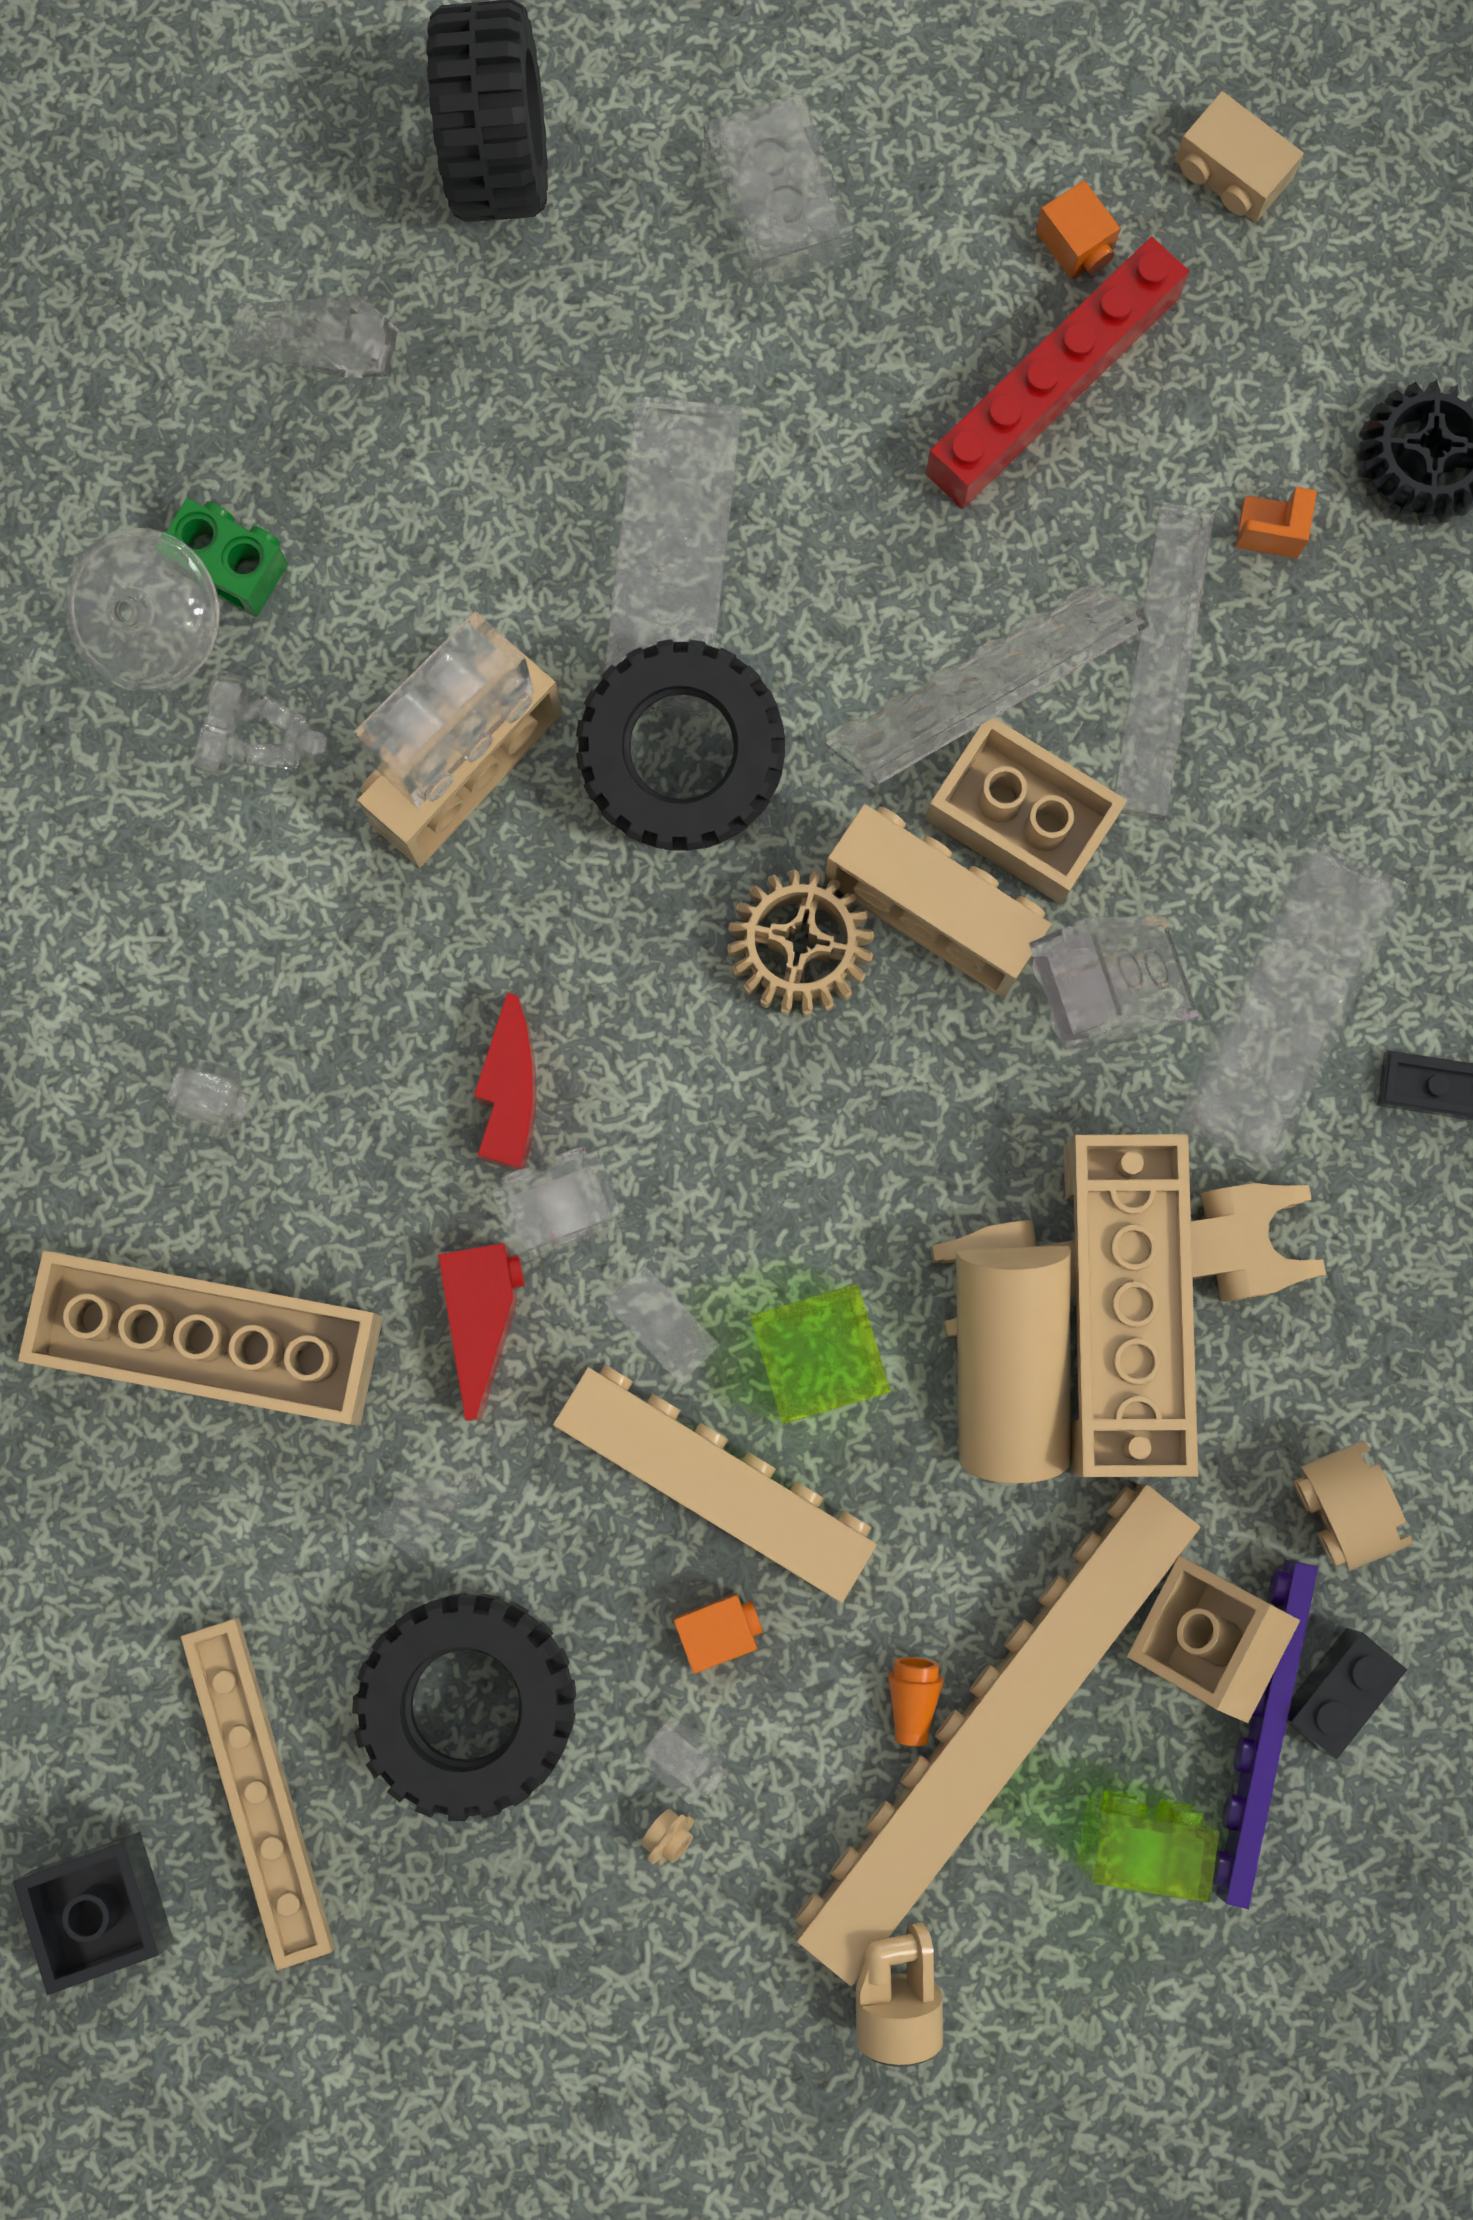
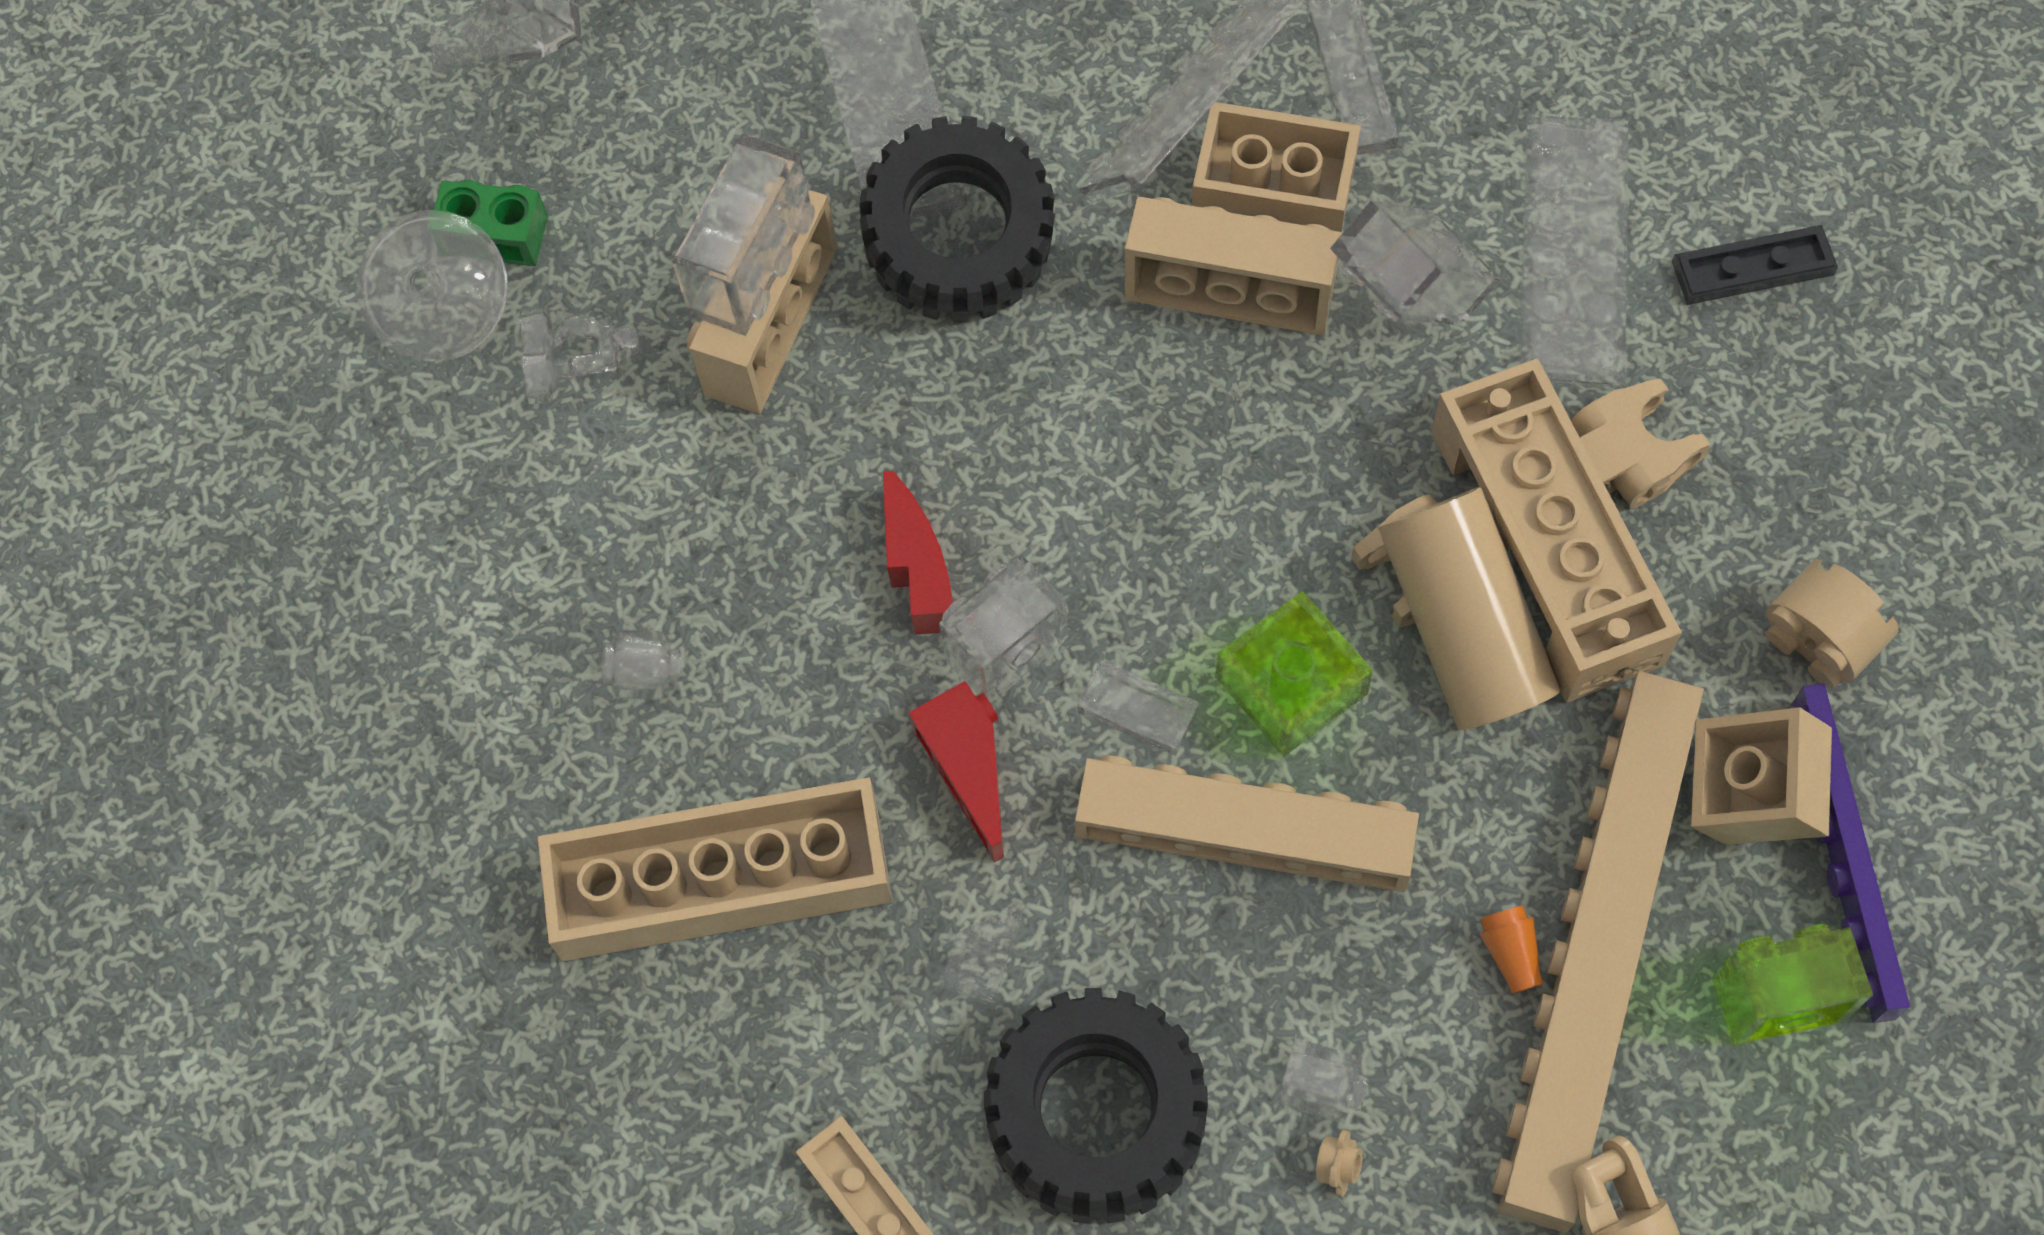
camera: 15 degrees left, 15 degrees down
orange brick [674,1593,764,1674] -> none
tan gear [727,870,874,1017] -> none
black brick [1287,1628,1407,1760] -> none

